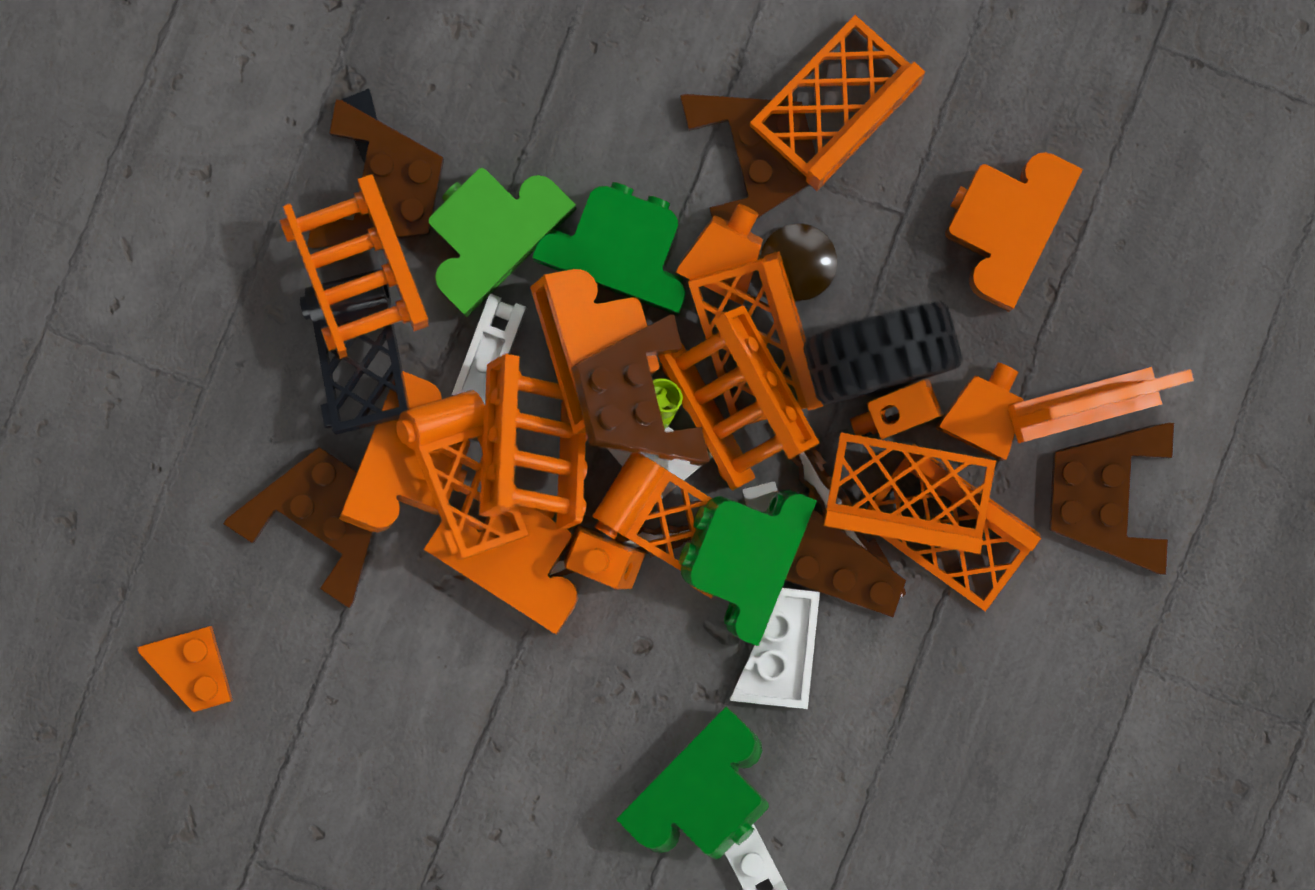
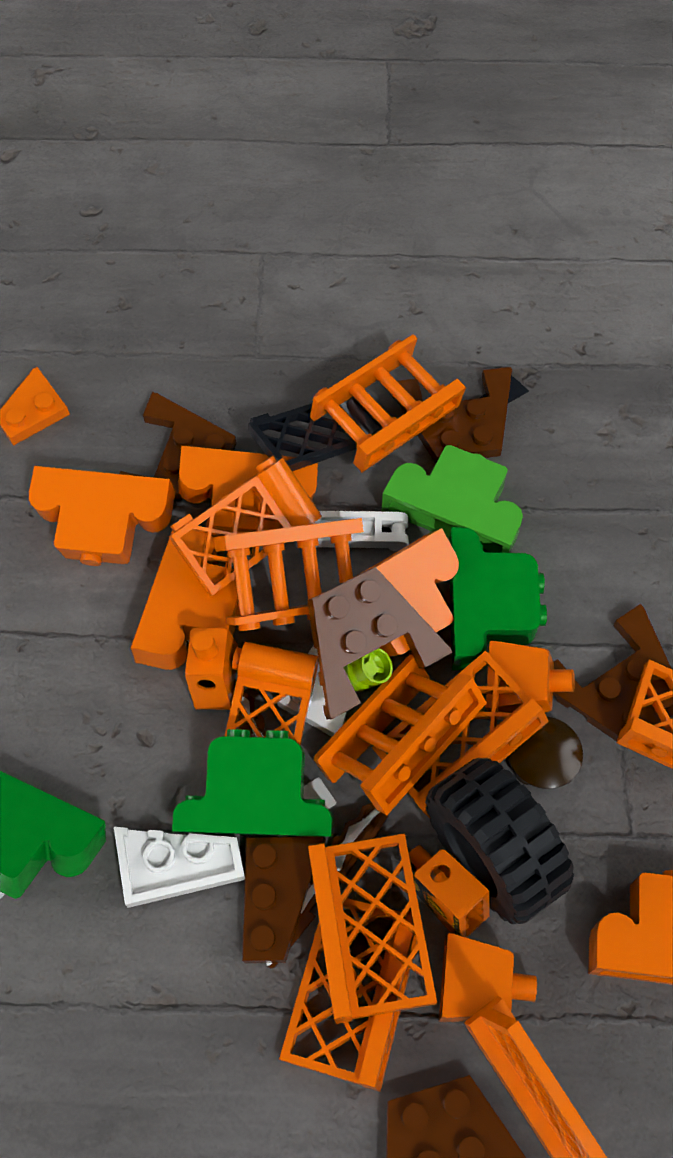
camera: 70 degrees right, 25 degrees down
none -> orange brick [29,466,176,566]

